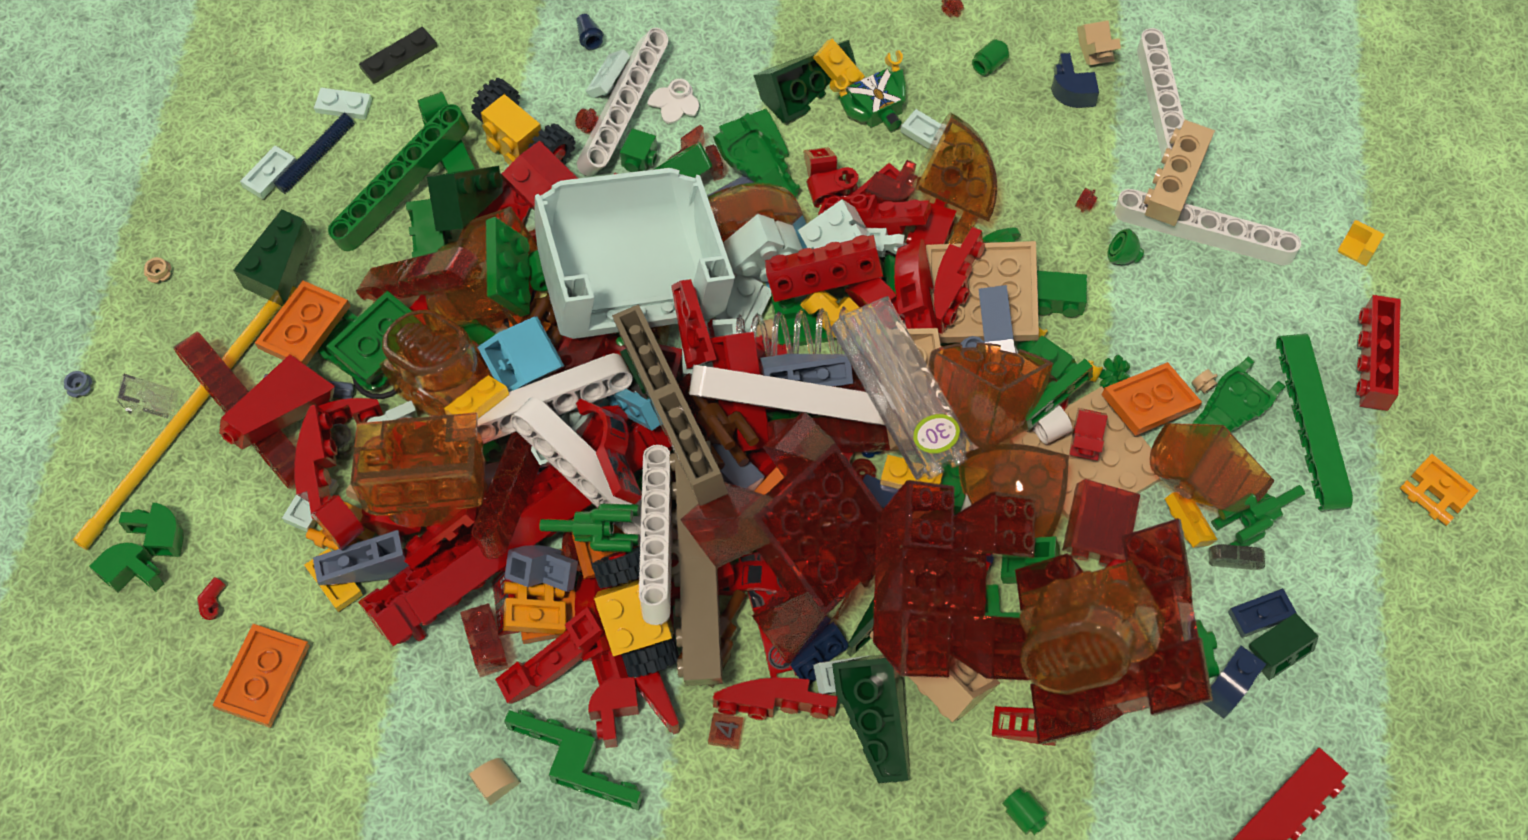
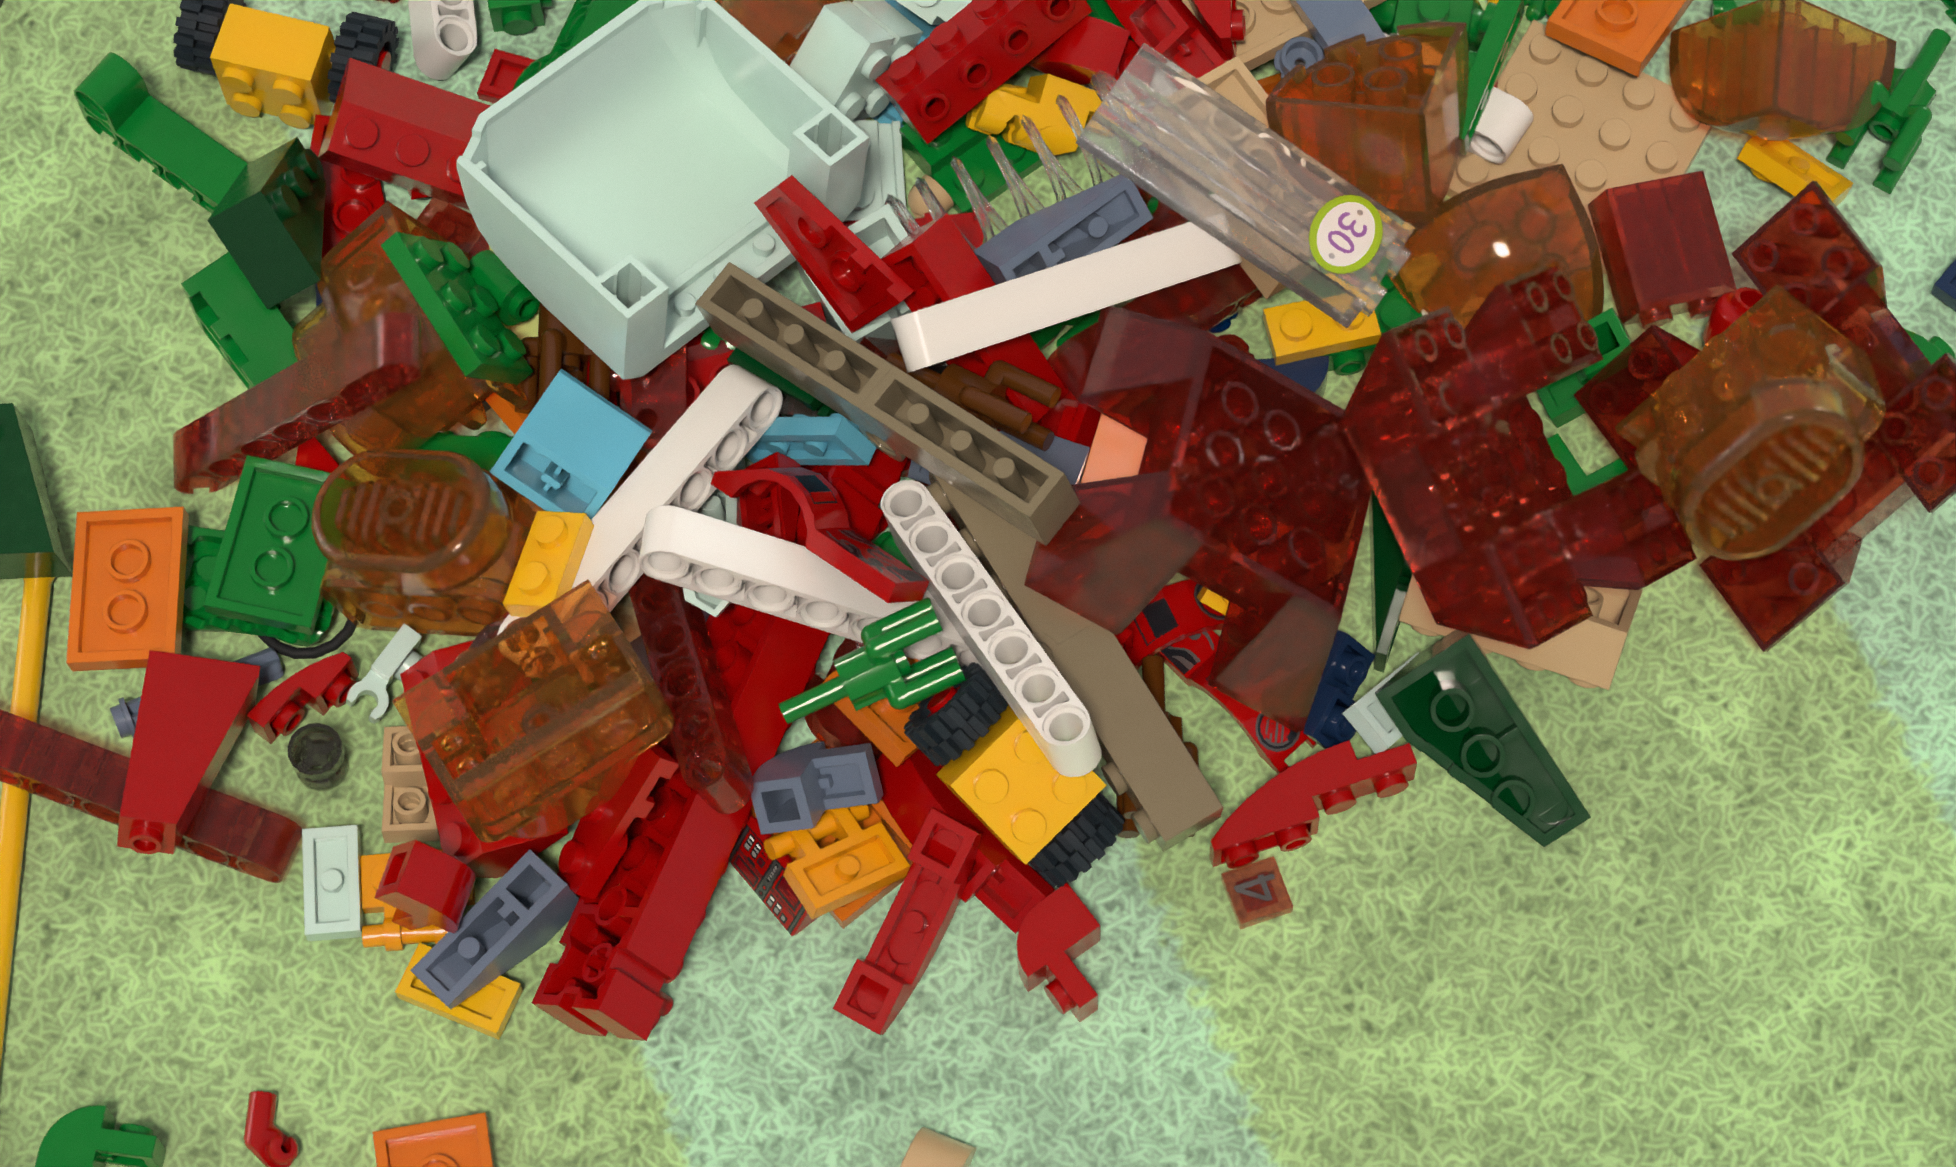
camera: 25 degrees left, 5 degrees up
green brick [119,502,184,557] -> none
red slope [295,405,337,521] -> none
green beam [328,104,469,252] -> none
clear red brick [460,603,509,677] -> none
green bracket [504,710,643,811] -> none
red slope [635,671,680,735] -> none
red slope [992,706,1058,746] -> none
green brick [1002,787,1049,836] -> none
red brick [1069,408,1108,461] -> none
clear smoke beam [1209,544,1265,570] -> none

